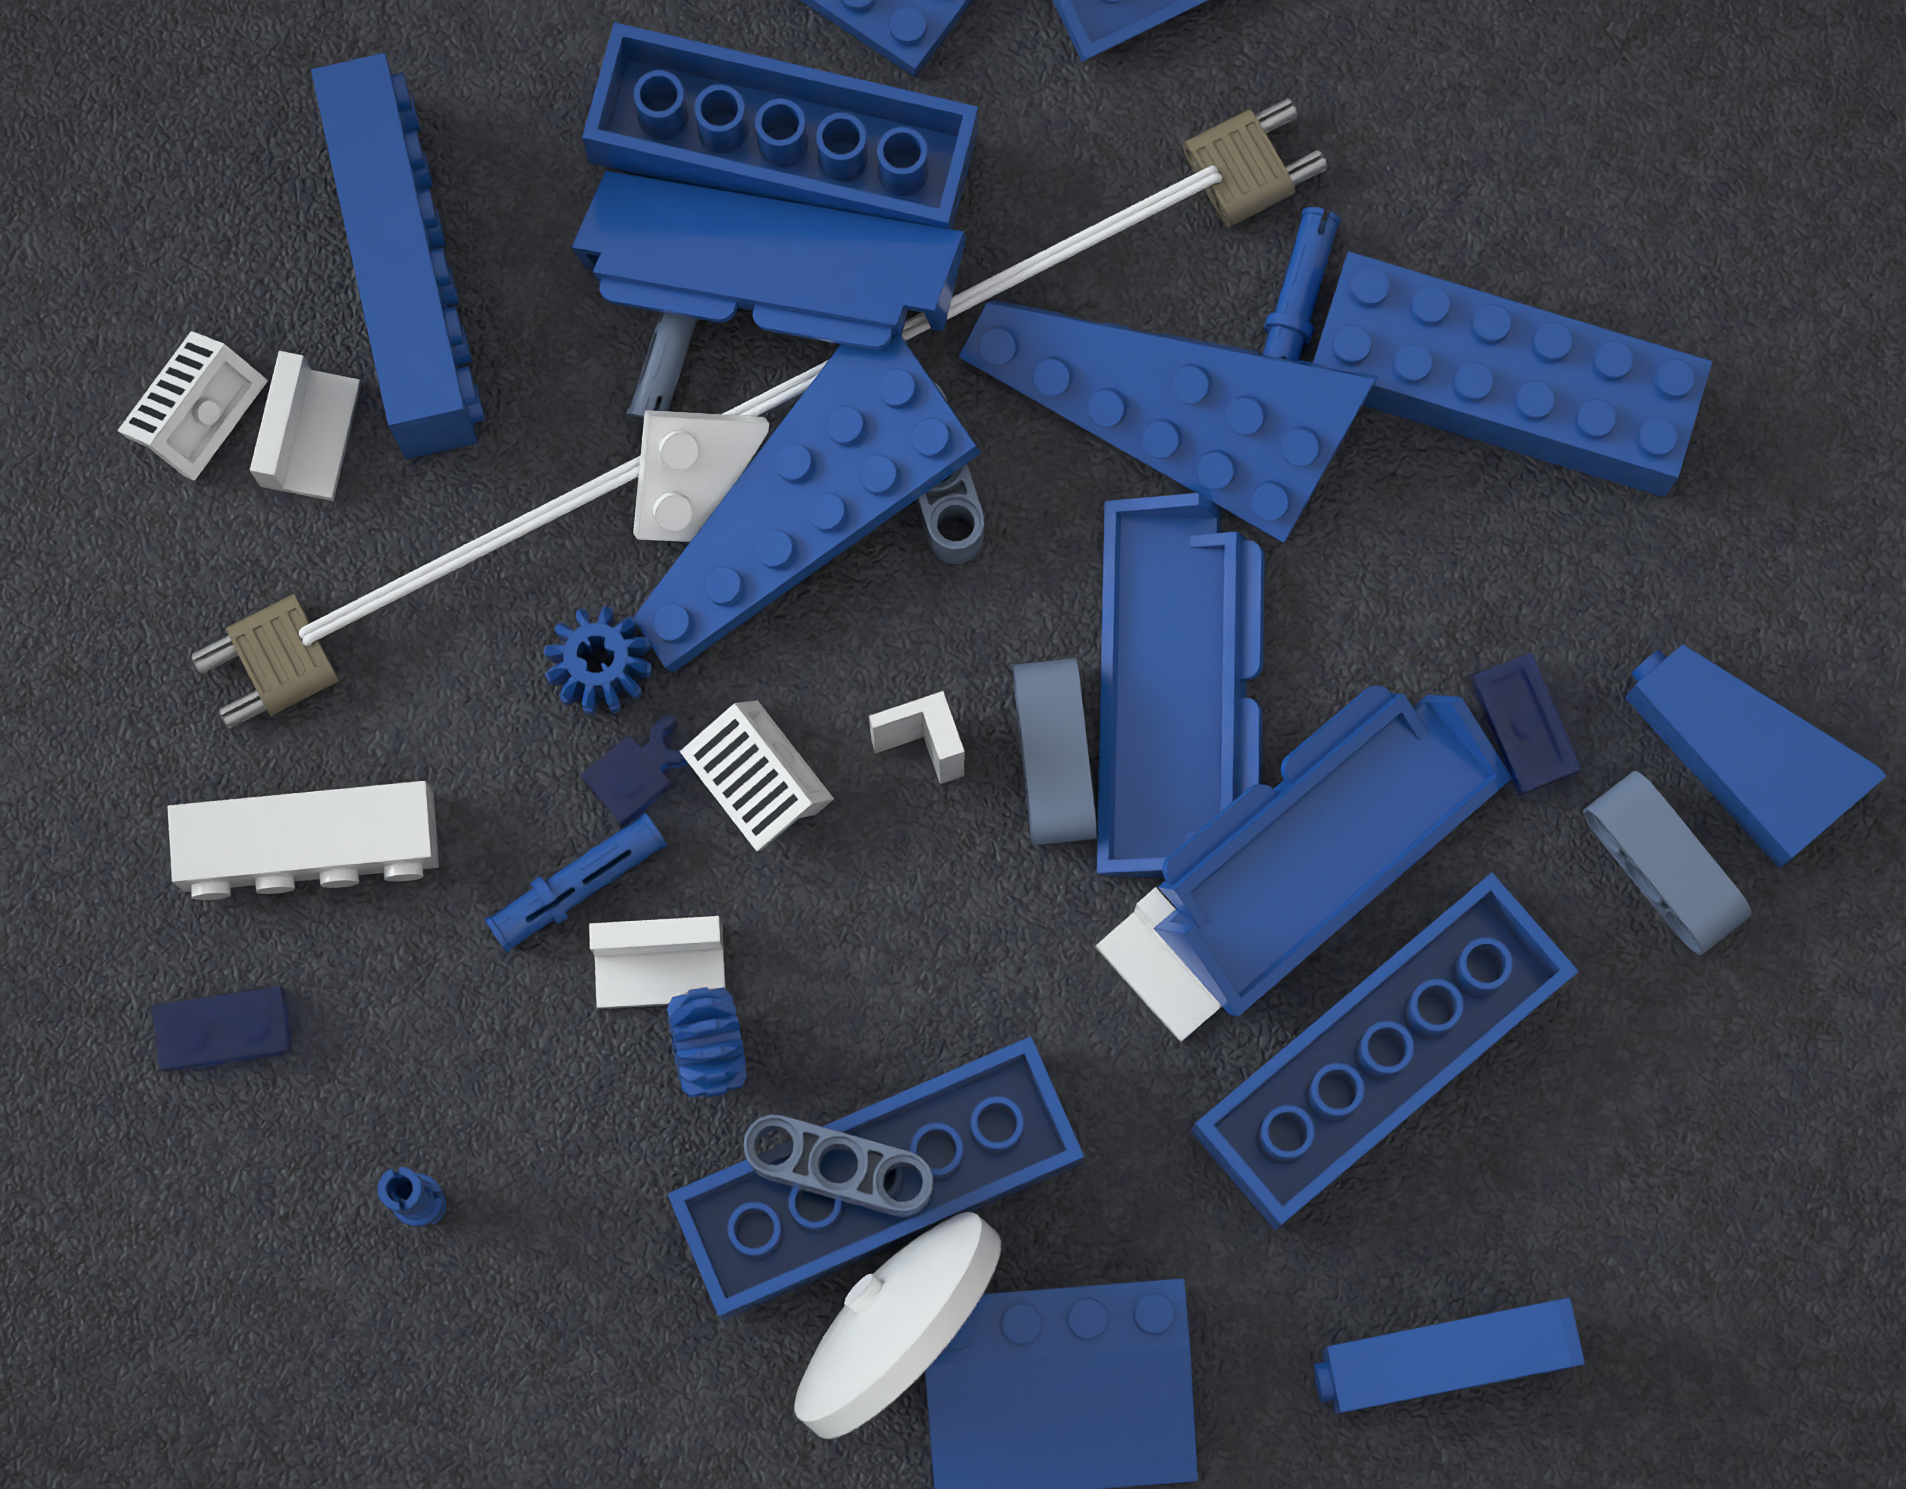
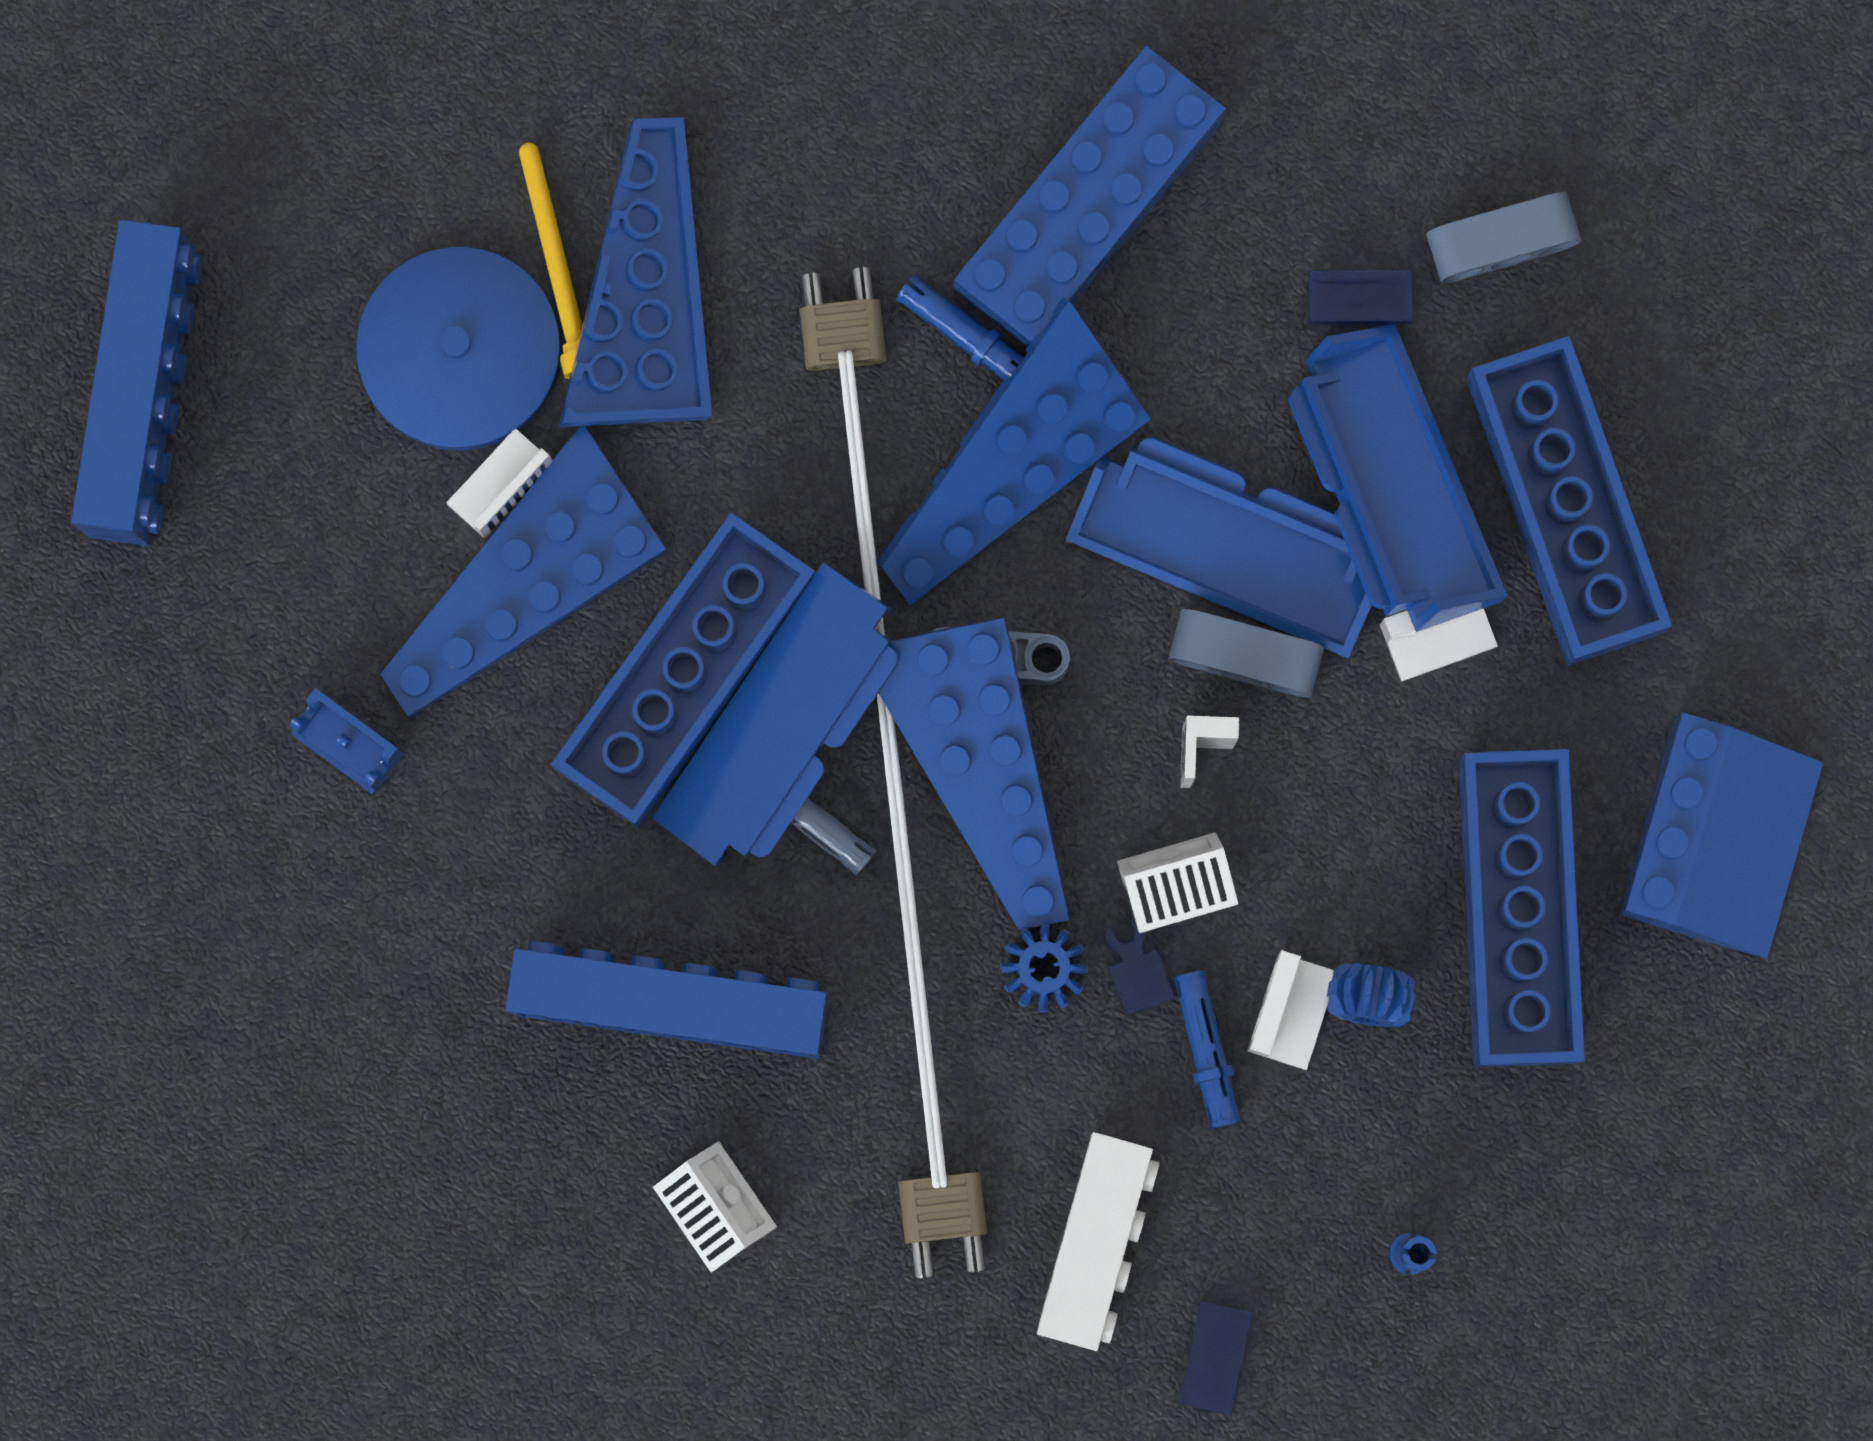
camera: 65 degrees left, 5 degrees up
white panel [250,351,362,501] -> none
white wing [633,410,769,542] -> none
sand blue beam [743,1115,933,1217] -> none
white dish [794,1212,1001,1439] -> none
blue slope [1313,1298,1585,1415] -> none
blue slope [1625,644,1887,869] -> none

